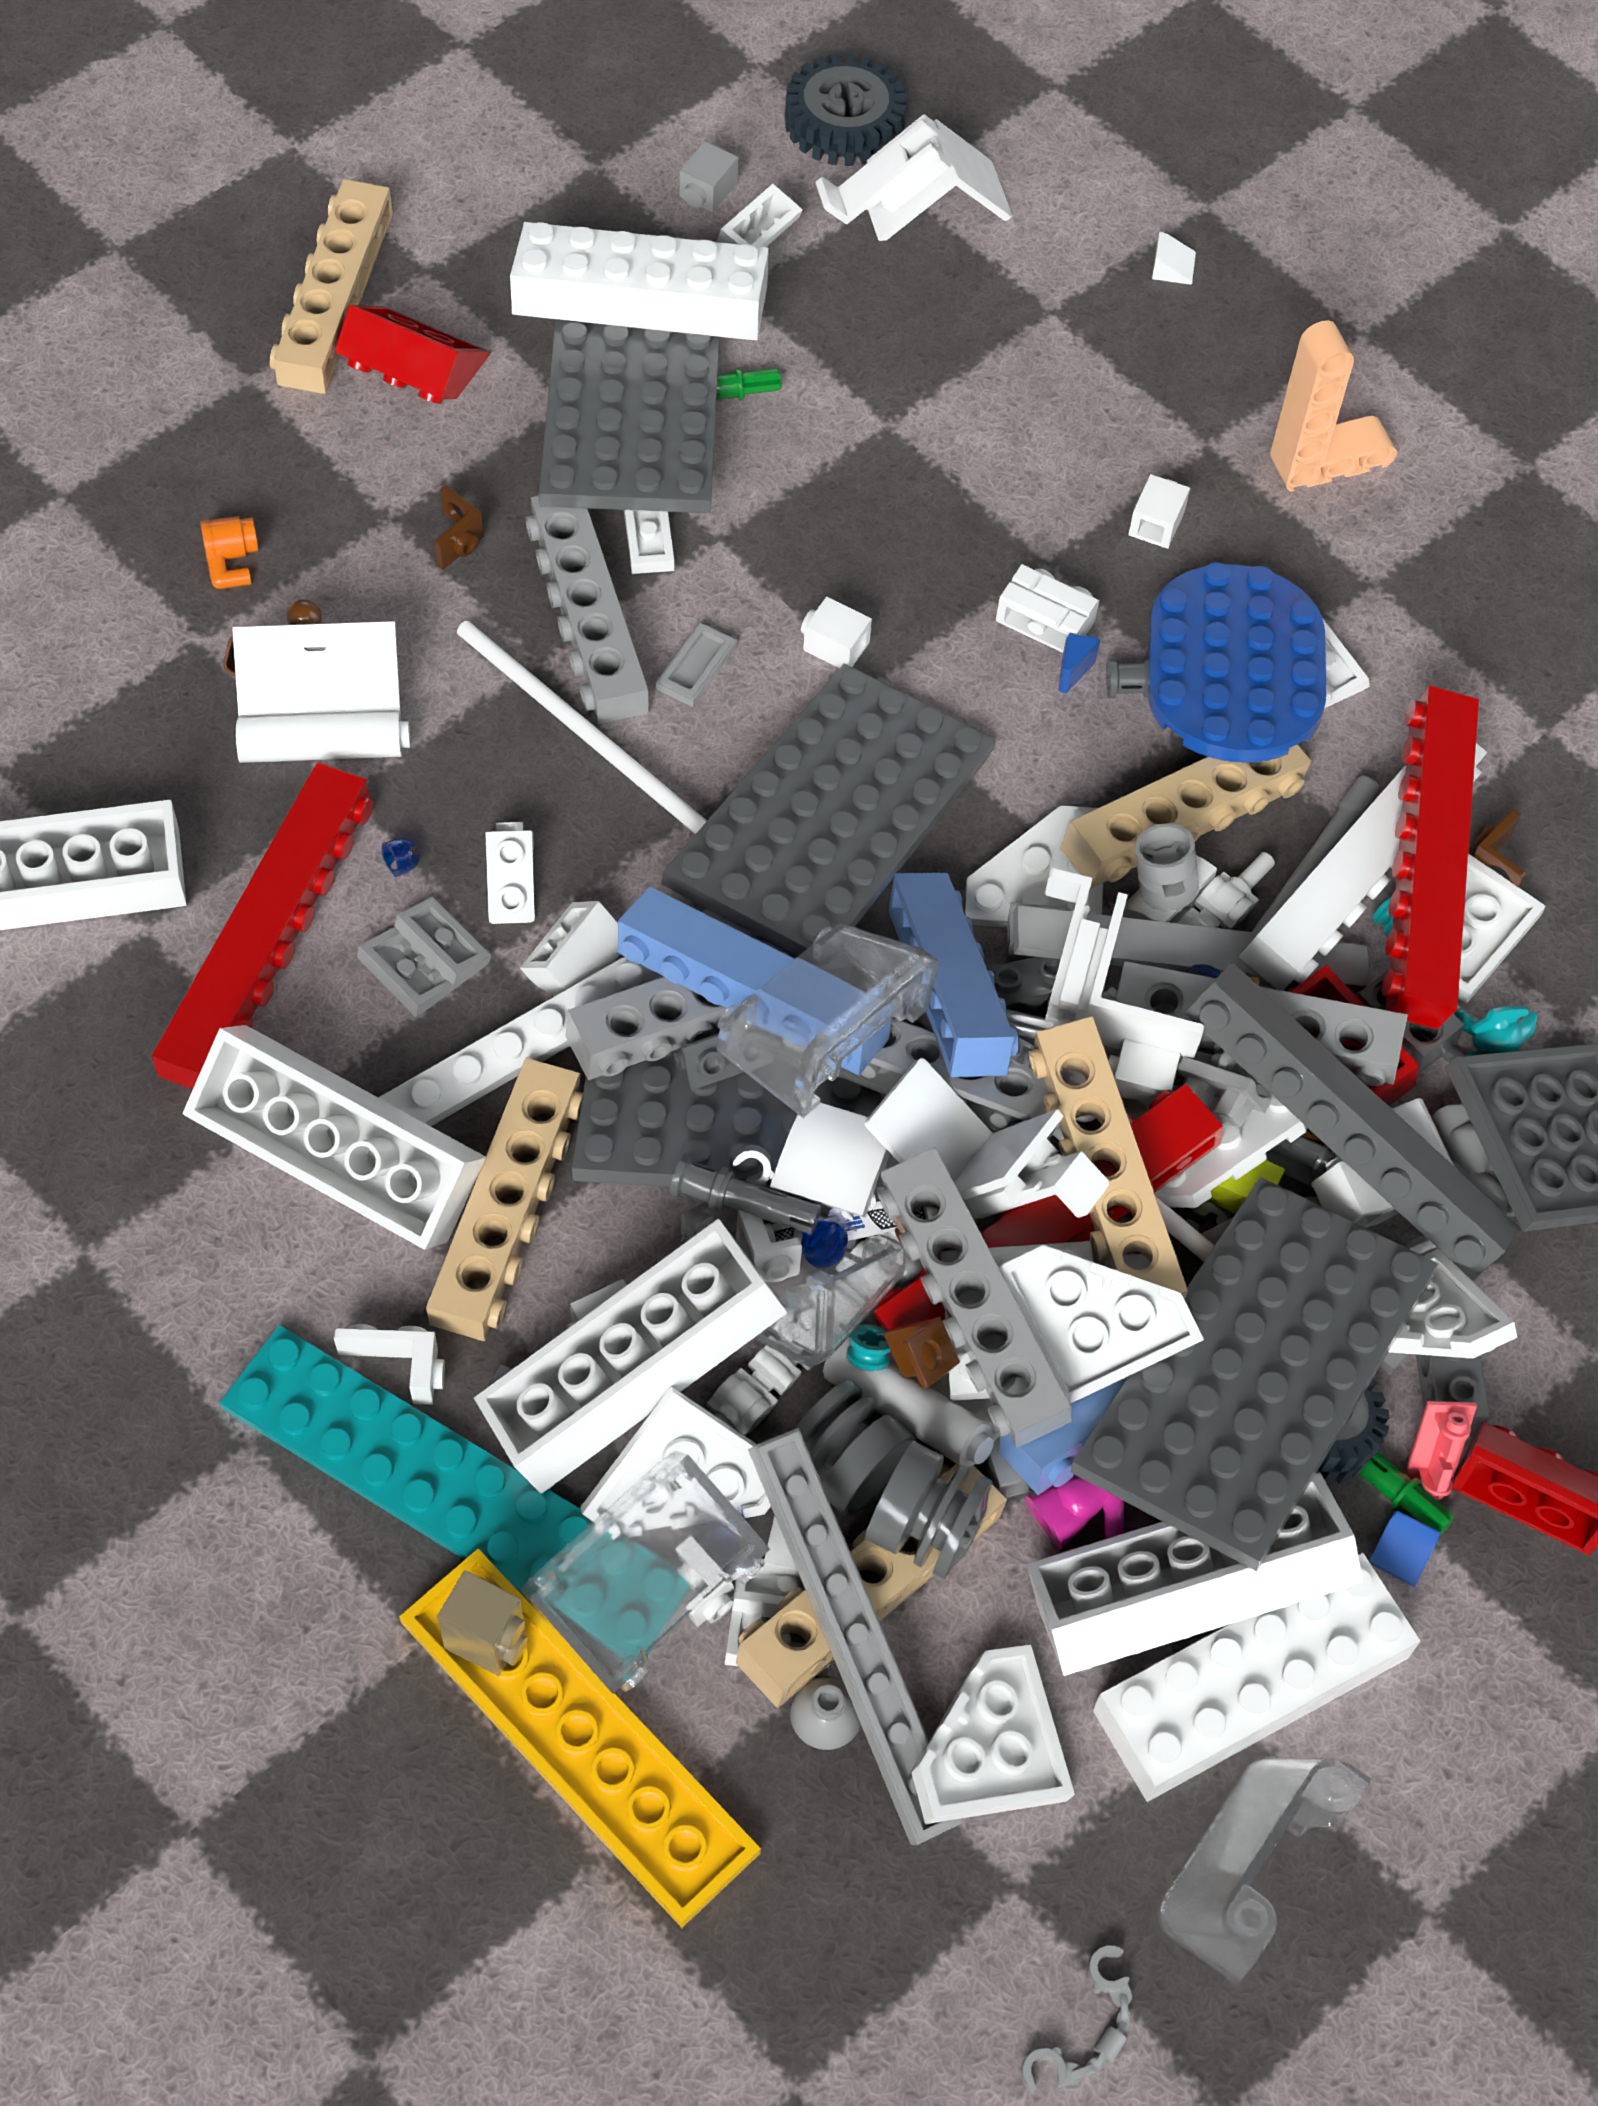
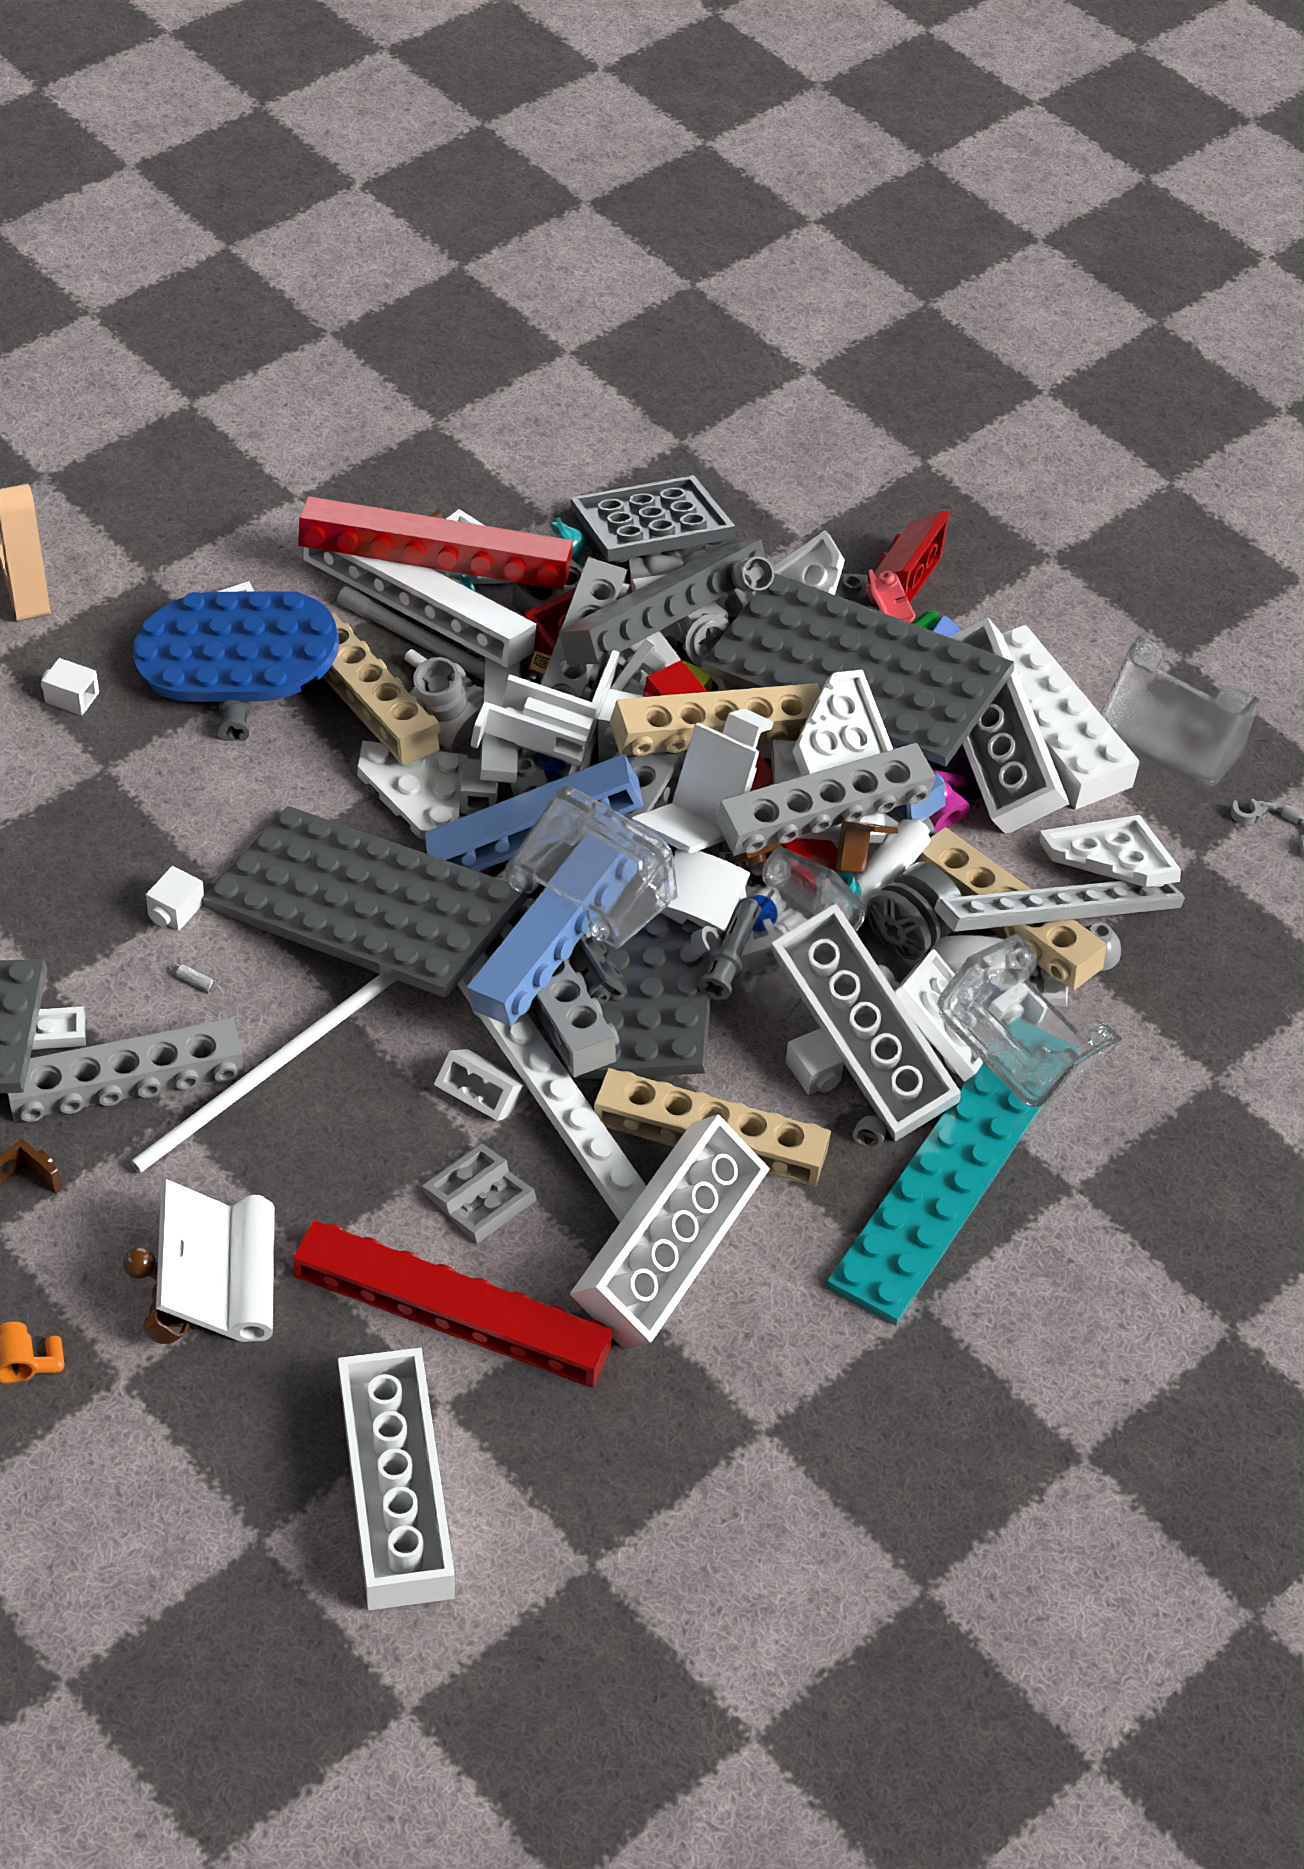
camera: 90 degrees left, 10 degrees down
white bracket [334,1324,445,1405] -> none
clear blue hinge [381,838,420,877] -> none
yellow plate [399,1549,761,1928] -> none
dark tan brick [437,1570,528,1677] -> none
white bracket [486,822,535,924] -> none
light grey tile [656,622,737,707] -> none
dark grey wheel [865,1441,993,1580] -> none
white brick [996,564,1099,653] -> none
blue slope [1058,634,1100,693] -> none
none -> white piece [170,963,222,995]
none -> light grey gear [682,613,731,667]
none -> light grey wheel [732,556,775,592]

